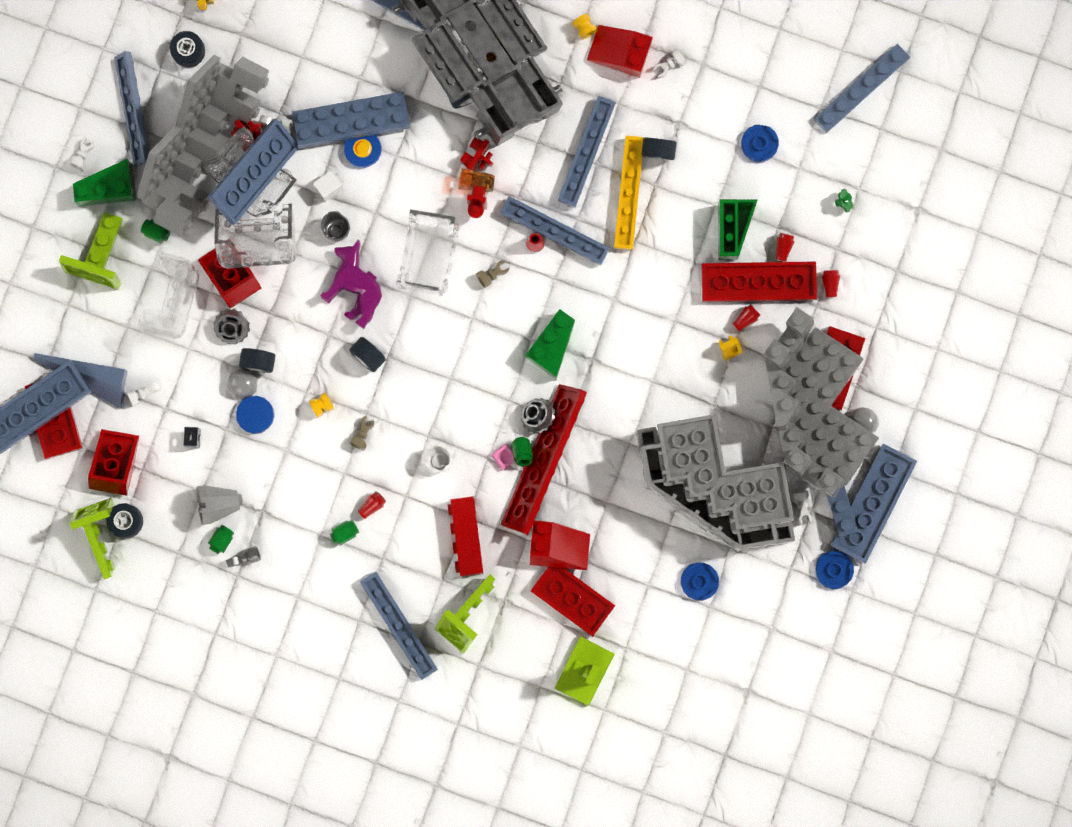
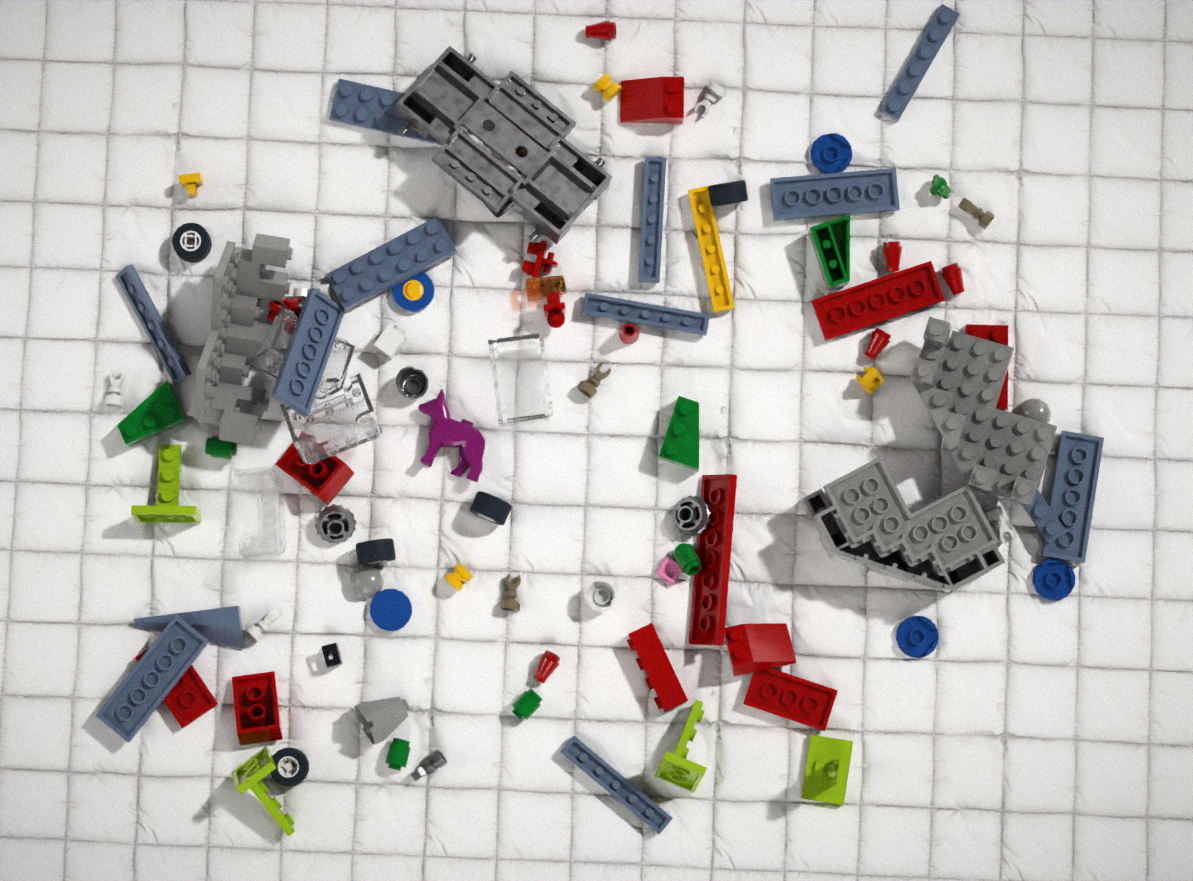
camera: 25 degrees left, 0 degrees up
none -> sand blue plate [770,168,900,221]
none -> dark tan piece [958,198,995,230]

